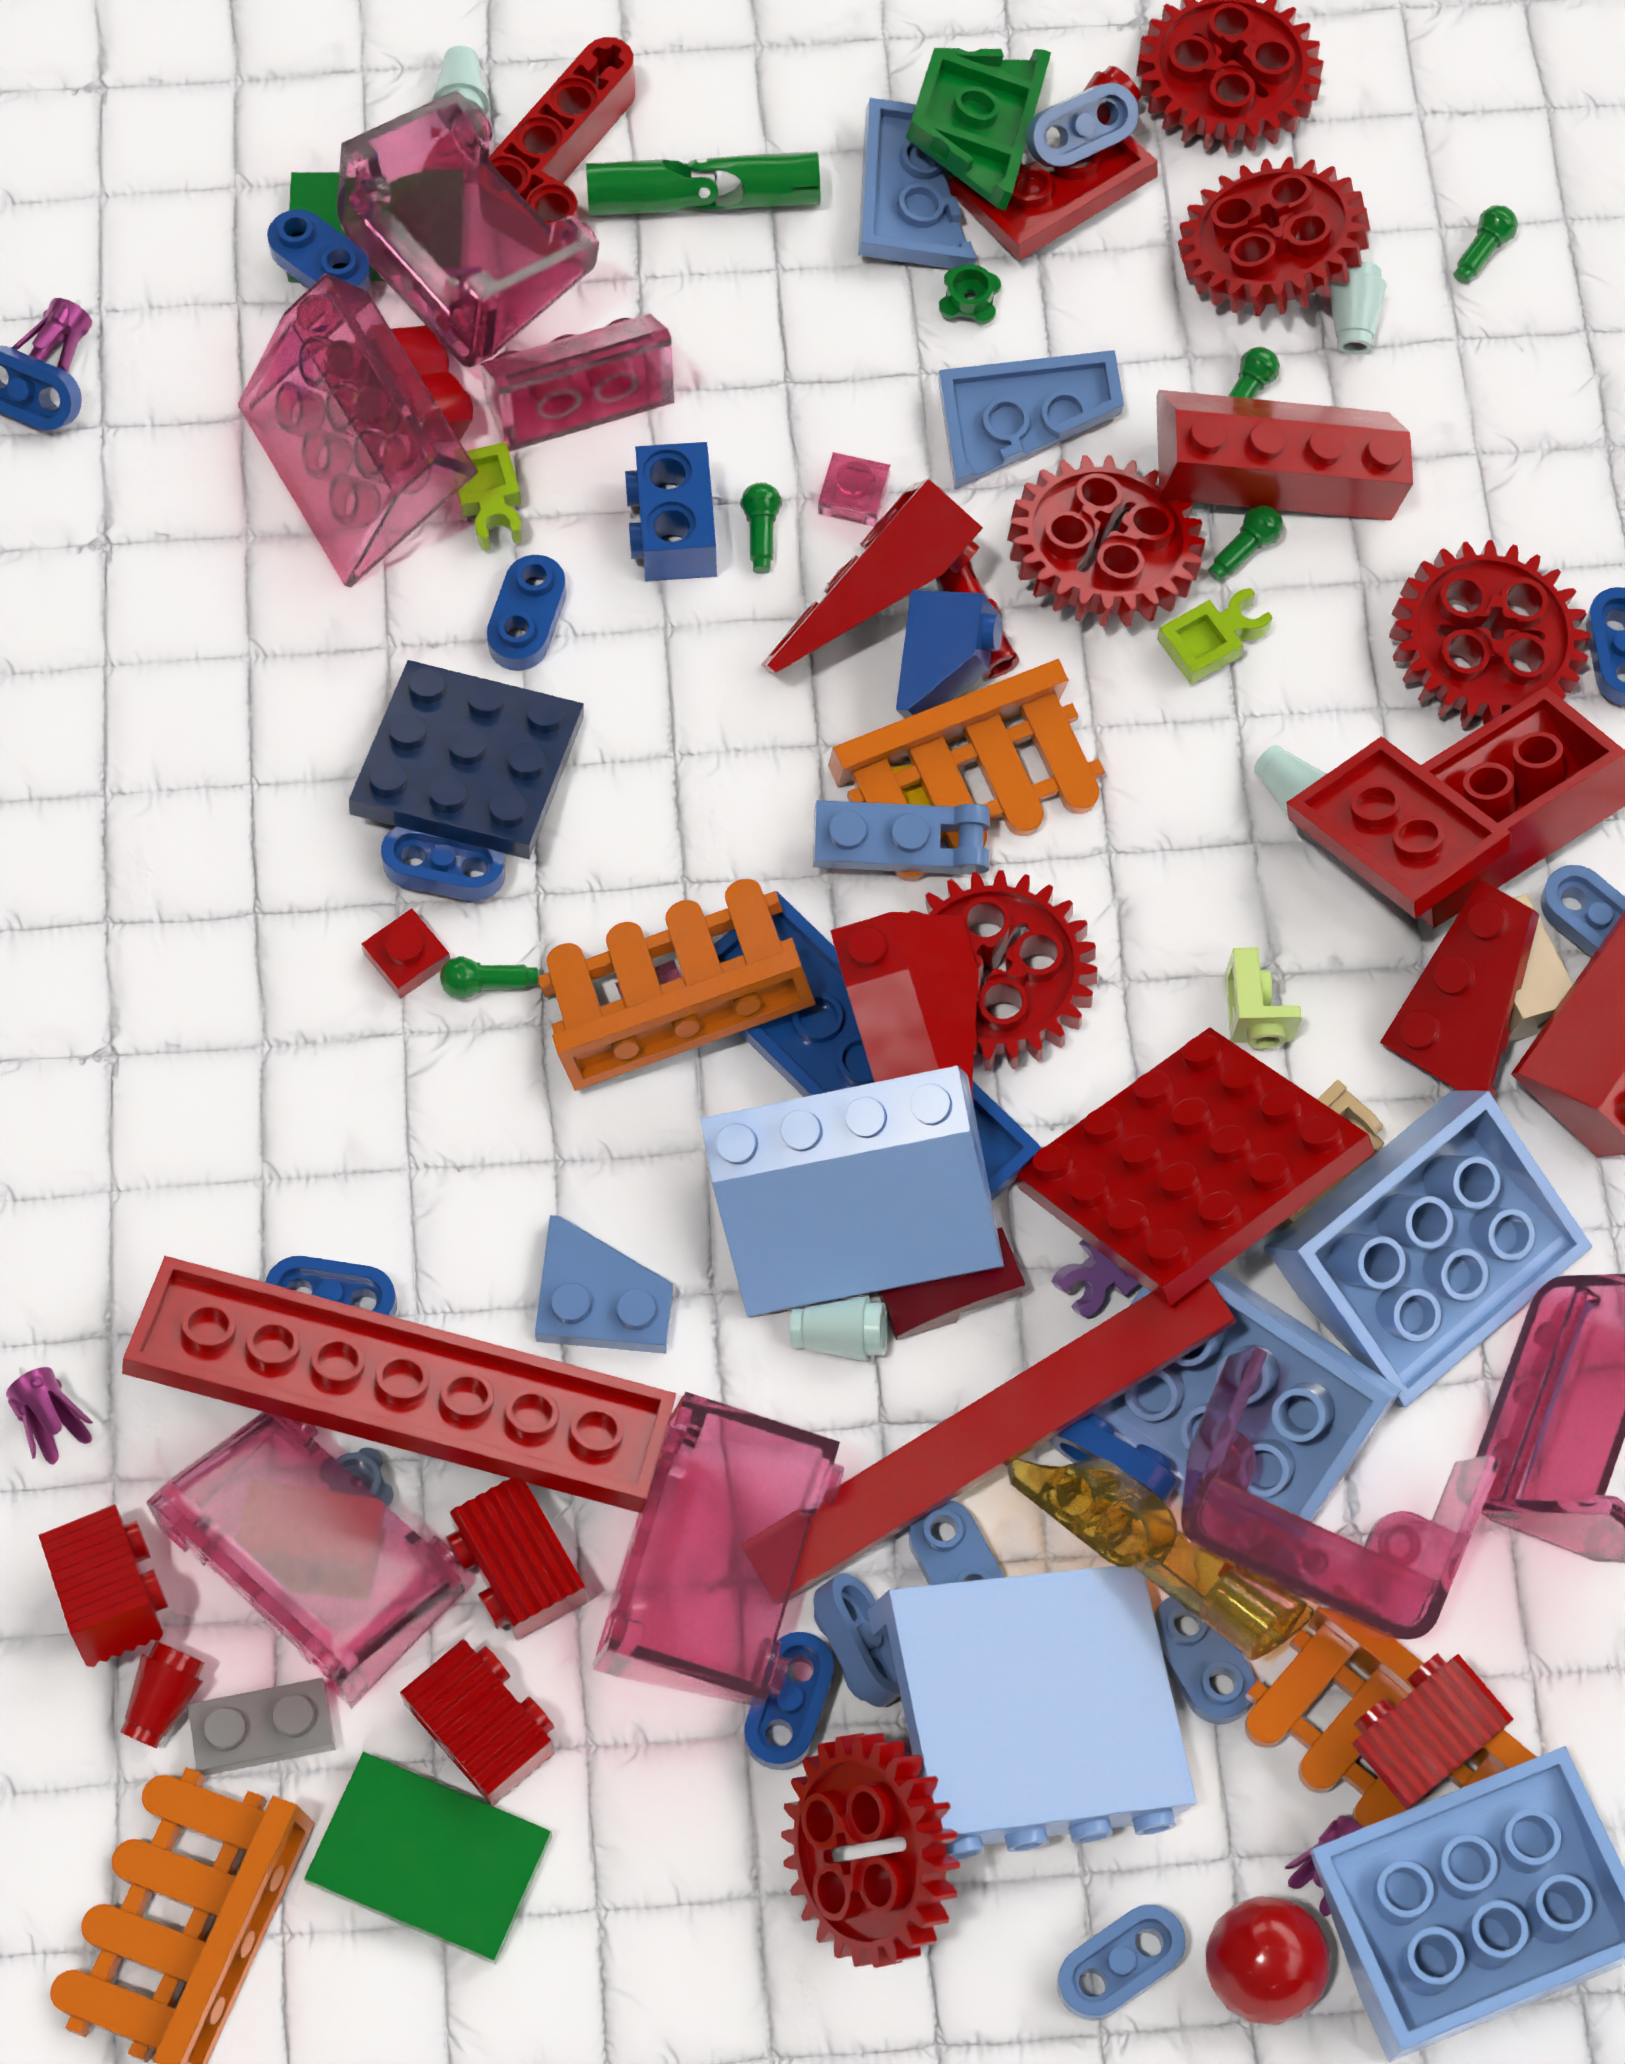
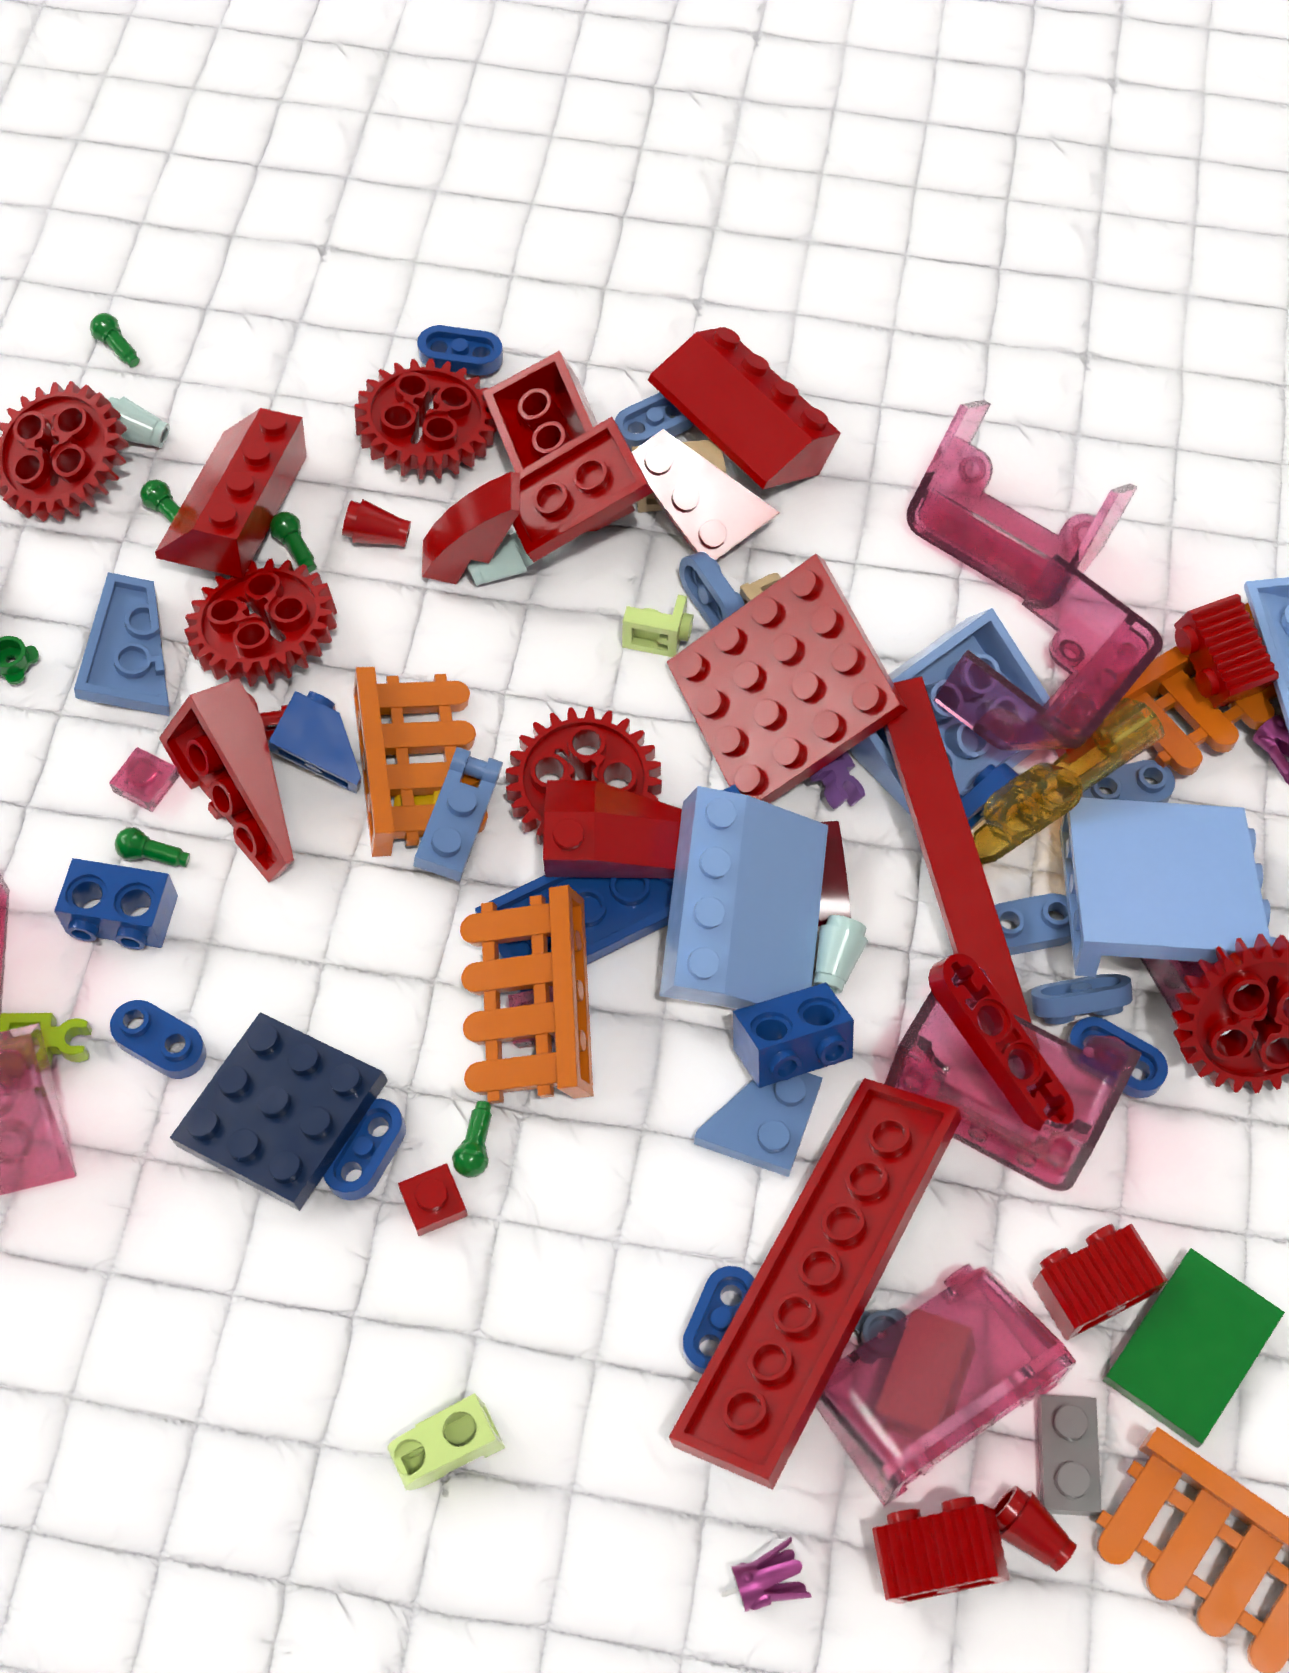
camera: 75 degrees left, 5 degrees down
red brick [446,1477,588,1640] -> none
lime plate [1157,588,1273,685] -> none
light blue slope [1264,1090,1593,1408] -> none
none -> red cone [342,499,412,547]
none -> yellowish green leg [387,1393,505,1491]
none -> red slope [422,471,520,585]
none -> medium blue plate [679,552,745,629]
none -> blue brick [733,982,854,1088]
none -> red beam [928,953,1074,1135]

